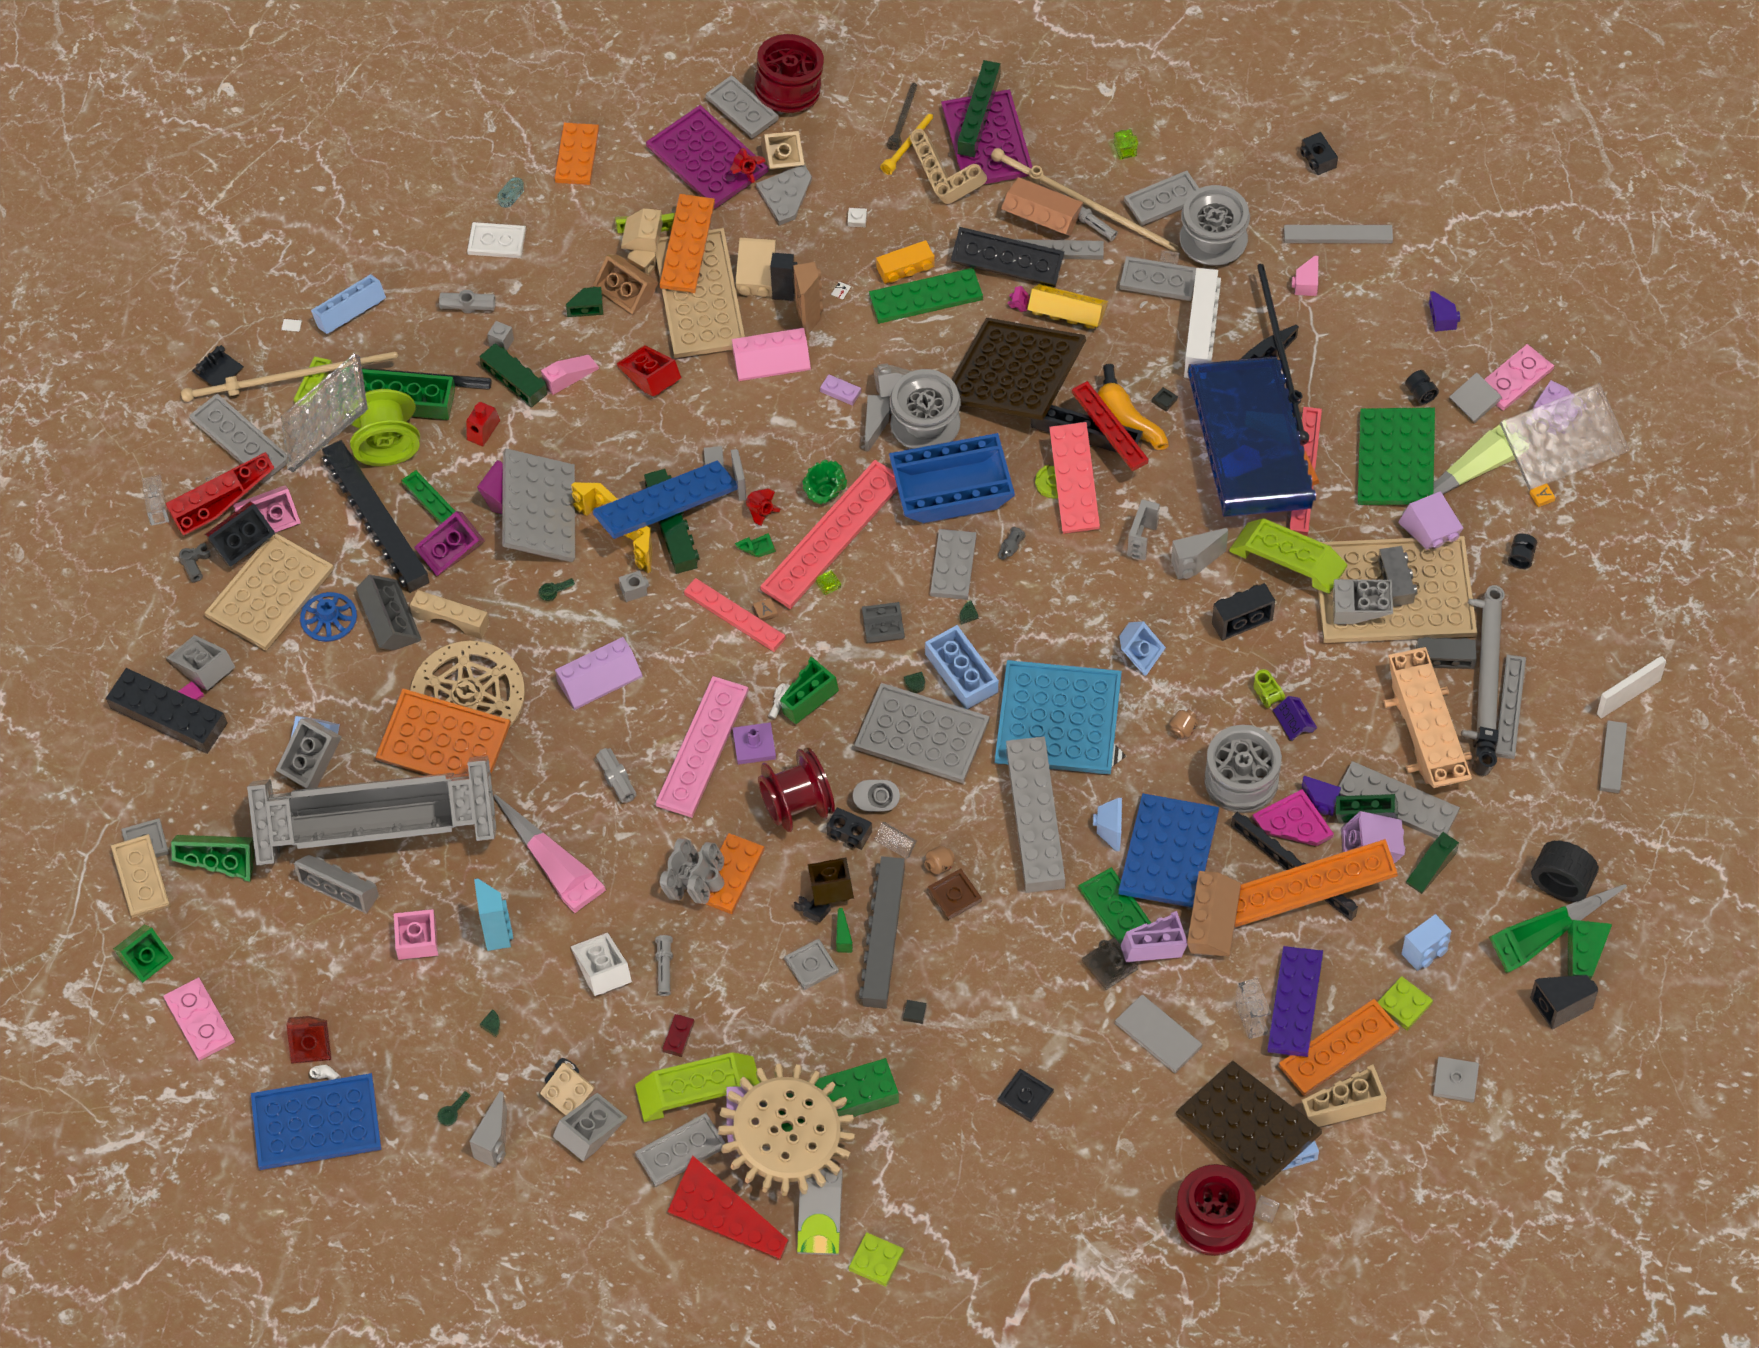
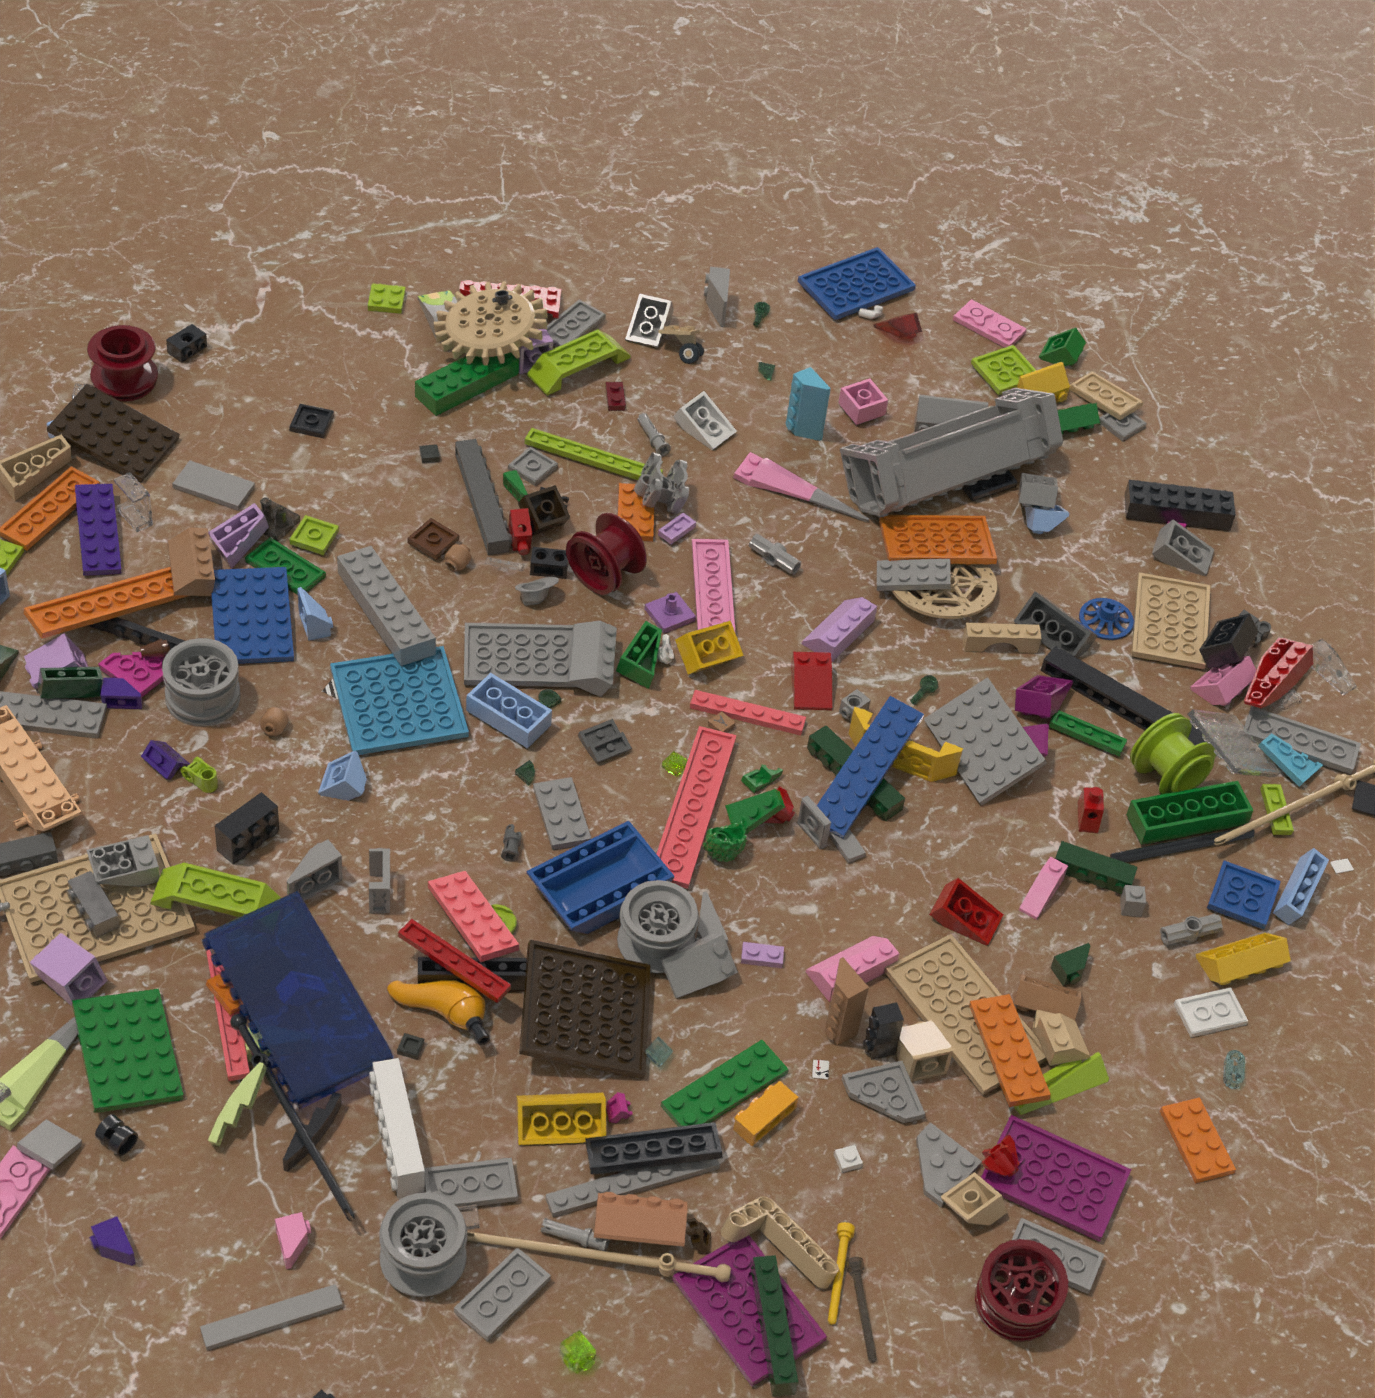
camera: 150 degrees right, 10 degrees down
none -> reddish brown cone [140,639,170,658]
none -> black brick [166,324,207,363]
none -> yellowish green slope [208,1063,267,1147]
none -> lime plate [289,515,339,555]
none -> black plate [492,290,513,305]
none -> red torso [508,508,532,555]
none -> lime plate [525,428,663,480]
none -> light grey slope [568,621,617,697]
none -> clear light blue tile [644,1036,673,1067]
none -> lavender plate [658,513,696,544]
none -> yellow slope [675,620,744,675]
none -> dark brown plate [686,1218,711,1254]
none -> green wing [725,789,785,834]
none -> red slope [791,651,832,711]
none -> light grey plate [842,1061,925,1123]
none -> light grey plate [877,559,951,591]
none -> lime plate [971,345,1036,395]
none -> yellow slope [1017,362,1070,403]
none -> yellow slope [1195,932,1291,985]
none -> blue plate [1207,860,1281,929]
none -> medium azure wing [1258,733,1323,787]

